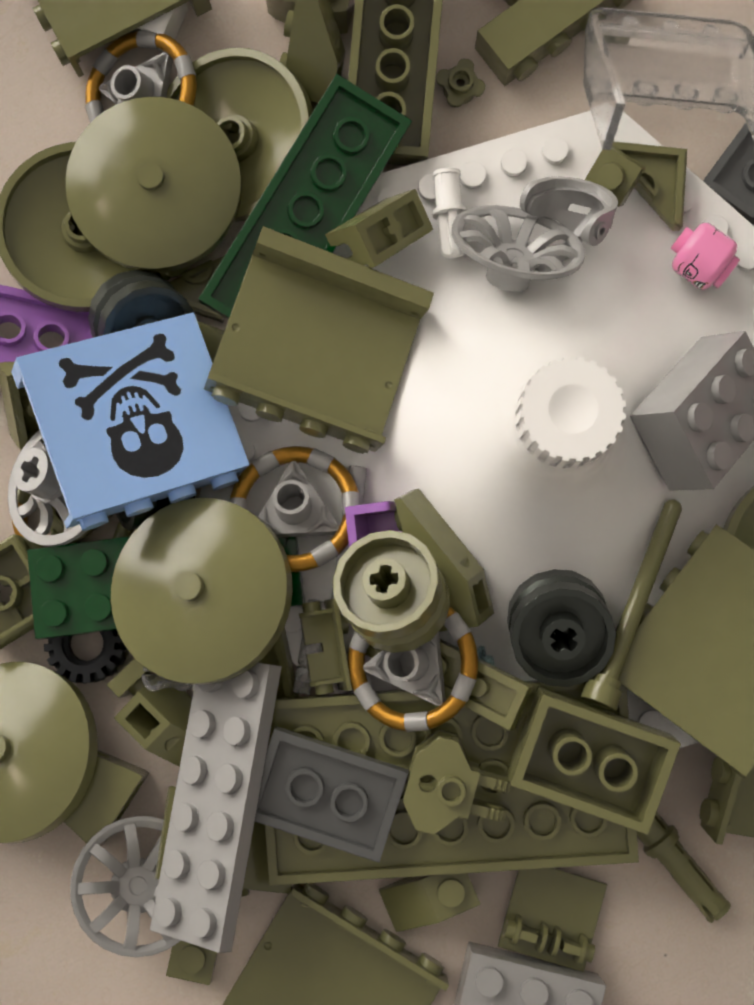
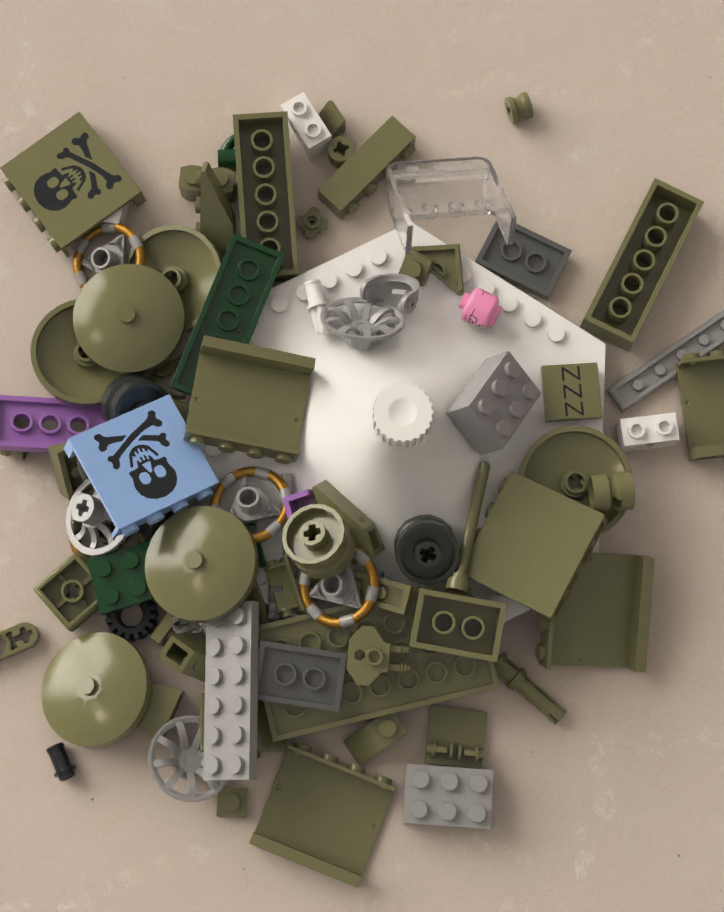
camera: 10 degrees left, 5 degrees down
olive hinge [325,189,434,268] -> none

